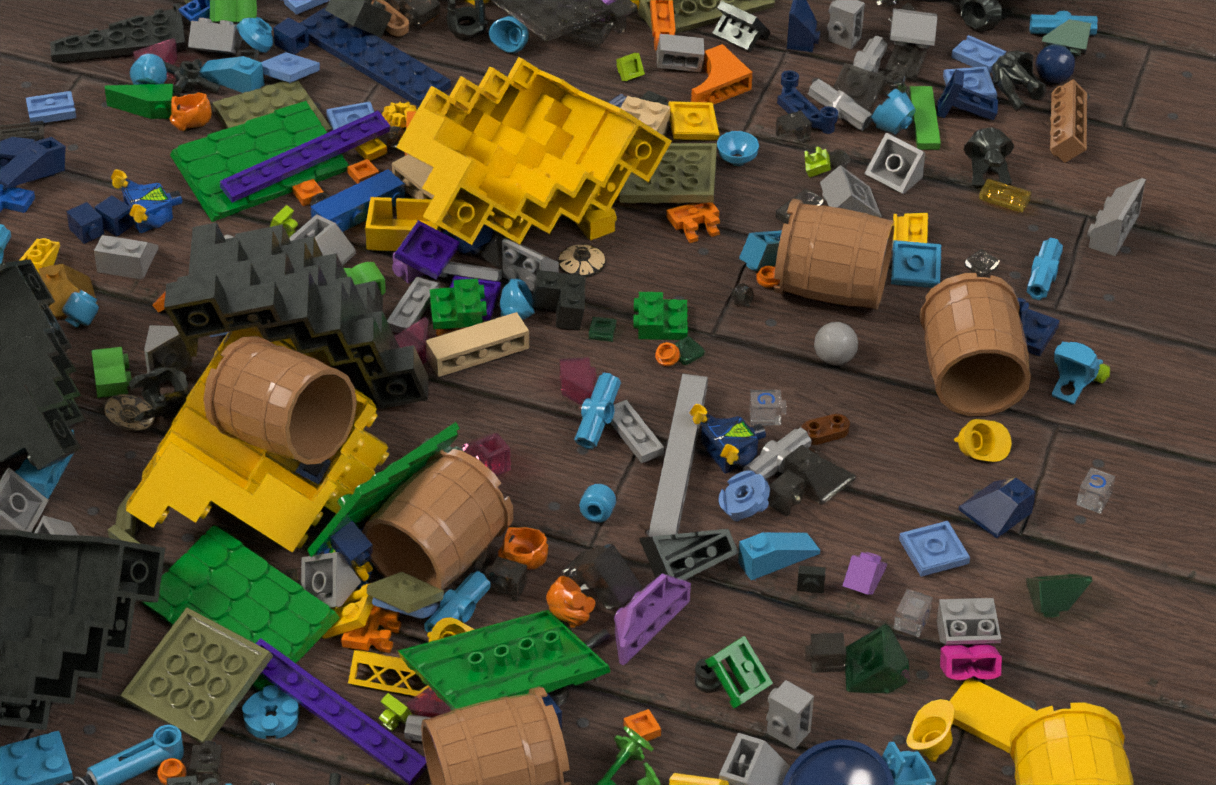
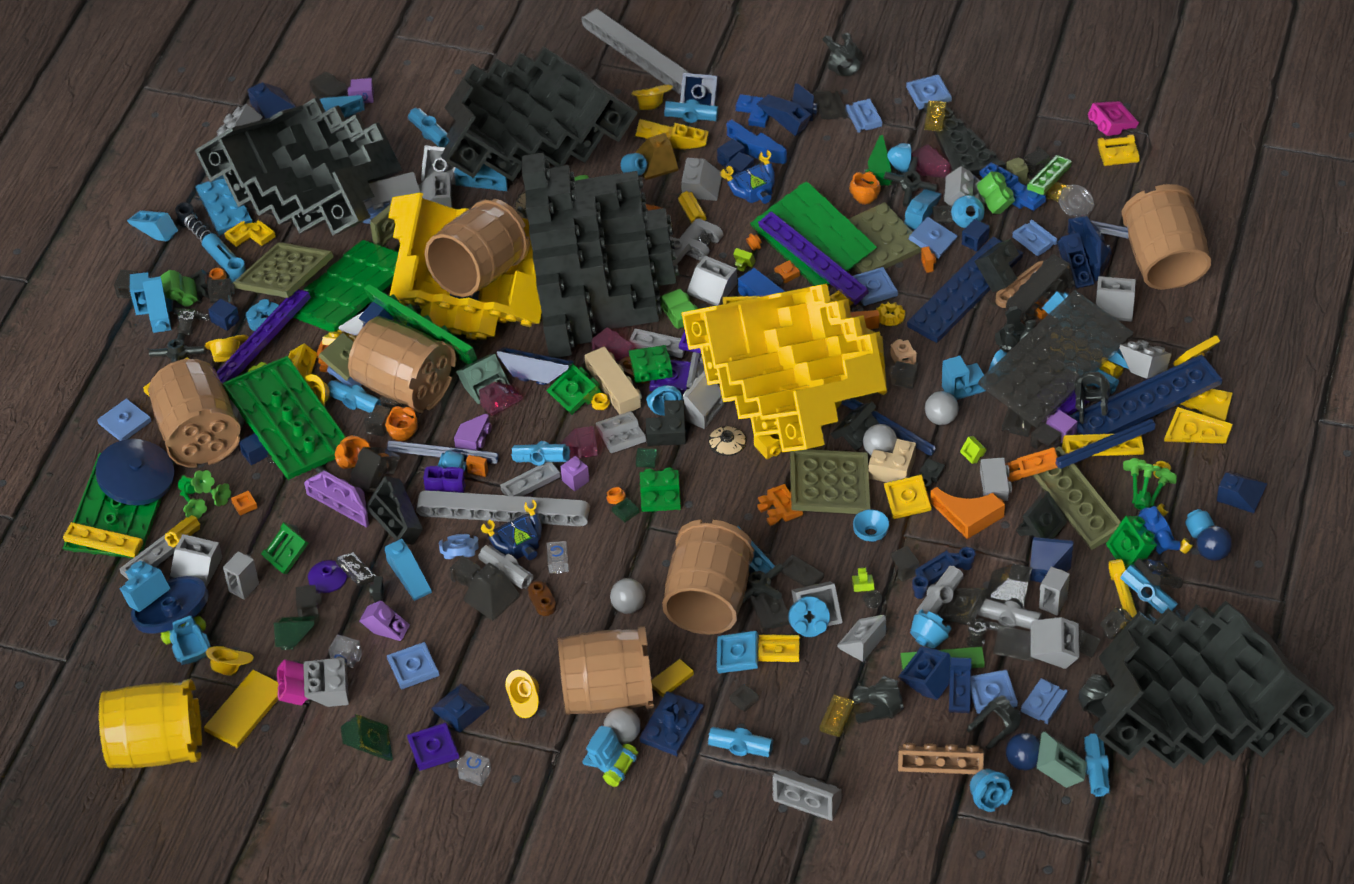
camera: 90 degrees right, 5 degrees up
none -> yellow piece [205,335,249,362]
none -> dark blue brick [208,298,240,331]
none -> yellow plate [224,221,275,247]
none -> dark purple dish [308,560,347,593]
none -> clear smoke plate [336,552,376,586]
none -> axle [387,440,499,464]
none -> dark purple plate [407,723,459,771]
none -> light grey slope [418,172,452,208]
none -> dark purple brick [423,466,466,493]
none -> medium lavender slope [454,414,492,450]
none -> orange plate [466,455,488,477]
none -> wedge [497,347,574,385]
none -> green plate [546,364,601,415]
none -> medium lavender brick [561,456,589,492]
none -> yellow plate [591,393,610,410]
none -> light grey slope [596,411,646,453]
none -> light grey piece [604,707,640,744]
none -> yellow axle [678,191,706,224]
none -> blue slope [727,119,787,164]
none -> orange plate [746,233,762,251]
none -> dark azure plate [788,596,830,637]
none -> dark blue slope [898,646,950,700]
none -> medium blue plate [906,75,952,109]
none -> orange plate [921,246,936,273]
none -> clear yellow plate [925,100,946,131]
none -> light grey piece [925,391,959,425]
none -> dark azure brick [942,356,986,400]
none -> dark azure cone [970,769,1013,812]
none -> clear smoke slope [984,564,1032,609]

